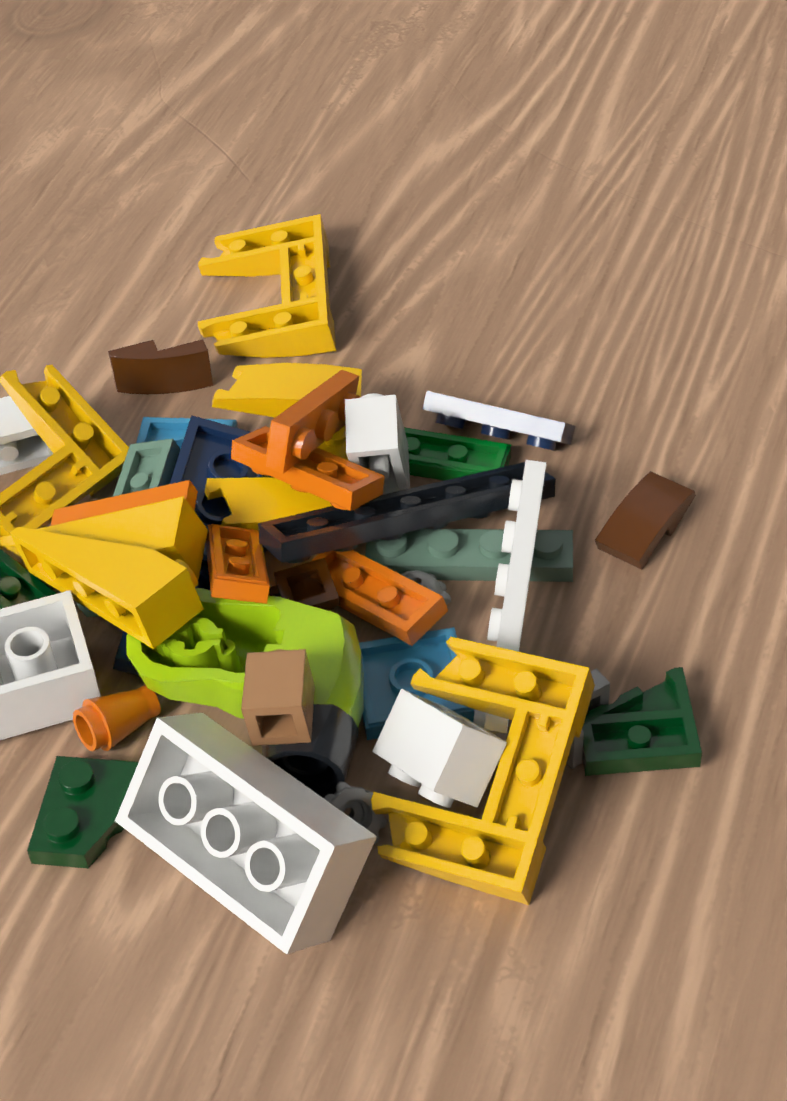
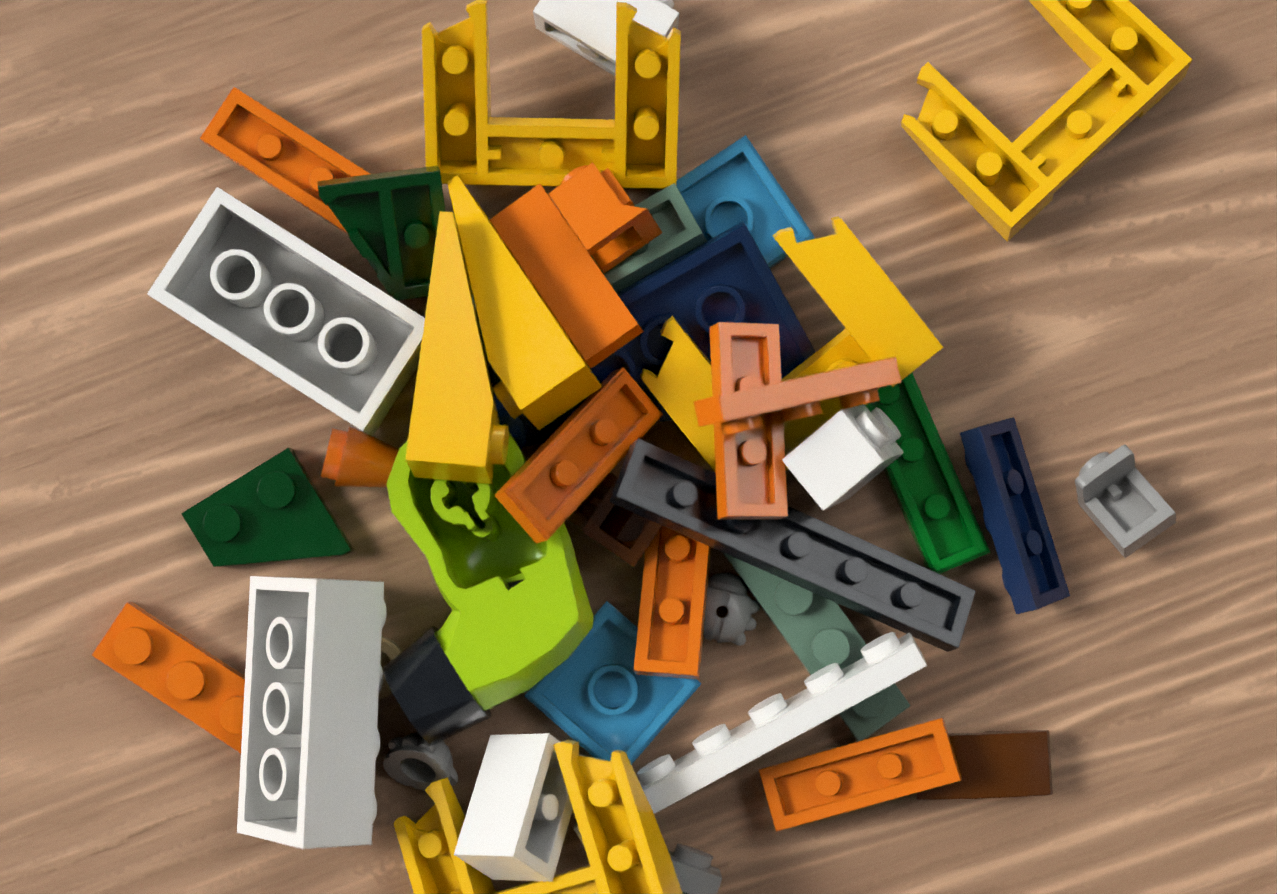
camera: 45 degrees right, 40 degrees up
reddish brown slope [108,339,214,395] -> none
medium nougat brick [241,649,315,746] -> none
none -> orange plate [92,602,245,753]
none -> orange window [548,162,663,274]
none -> orange plate [759,718,962,832]
none -> light grey bracket [1075,445,1176,558]

